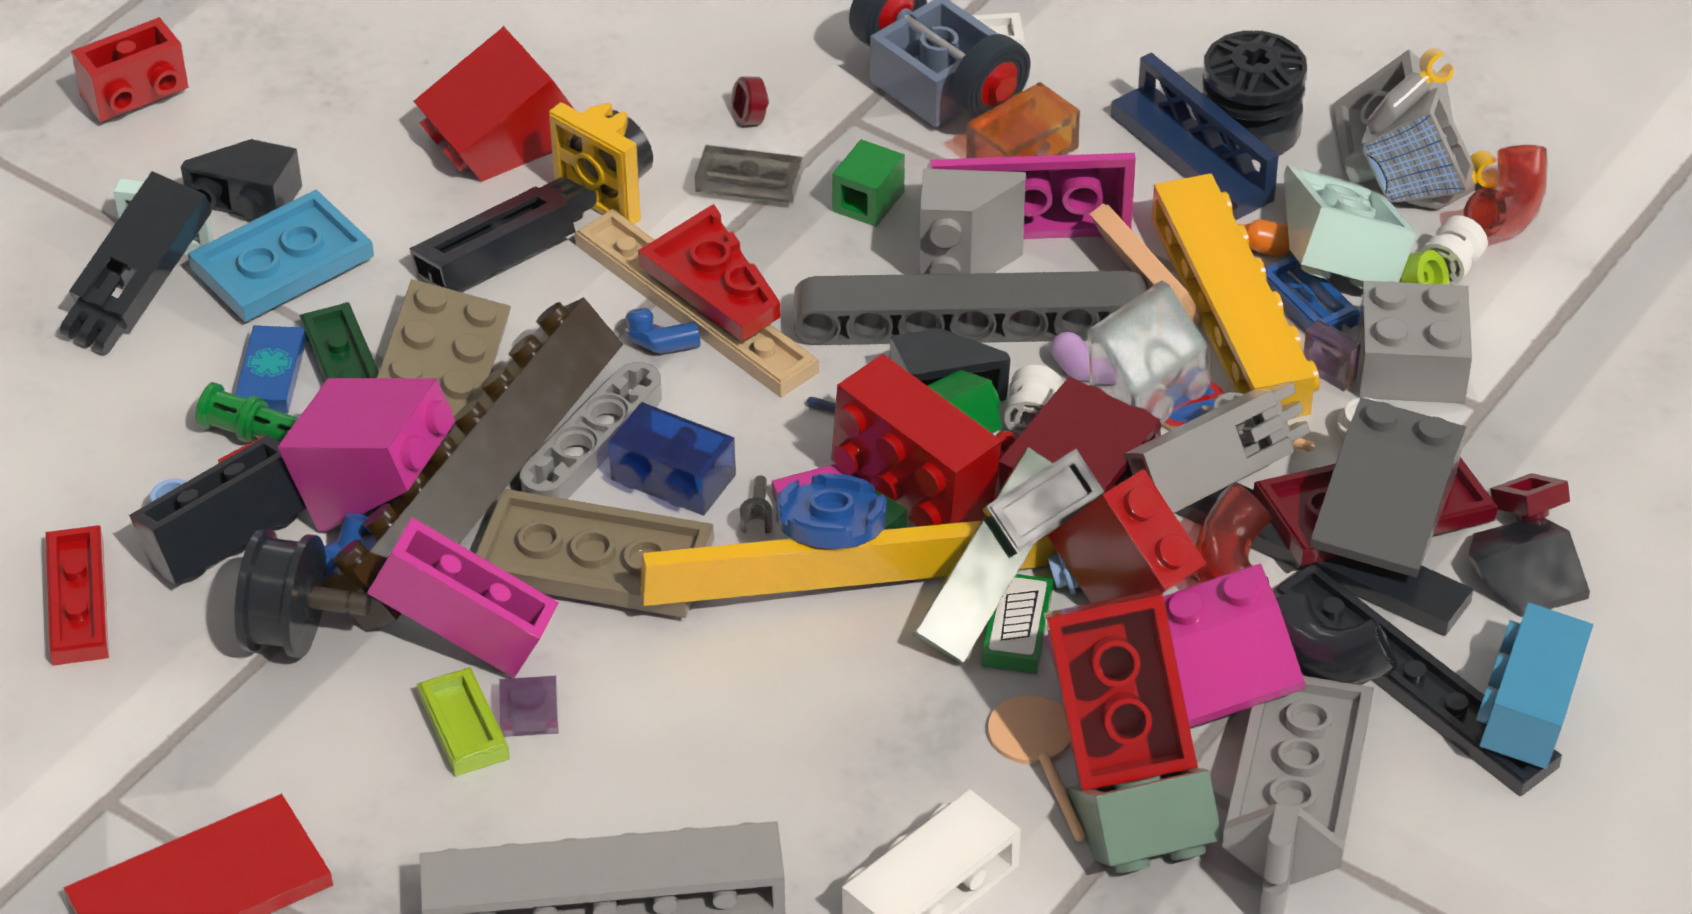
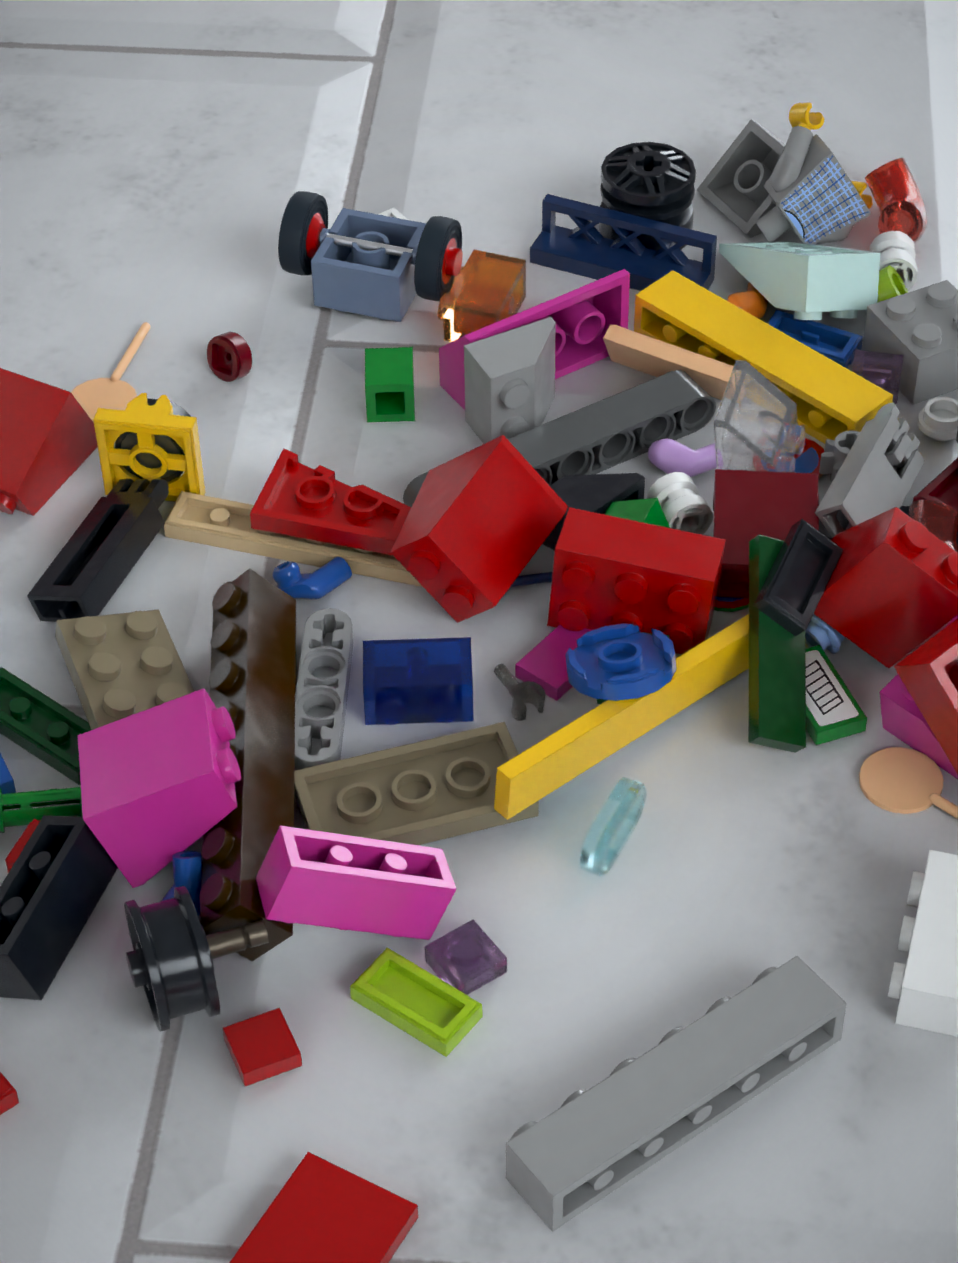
camera: 30 degrees left, 0 degrees up
clear smoke plate [695,145,803,204] -> none
none -> light nougat piece [71,322,151,422]
none -> red tile [222,1008,302,1086]
none -> red slope [390,435,568,623]
none -> clear light blue tile [580,777,647,876]

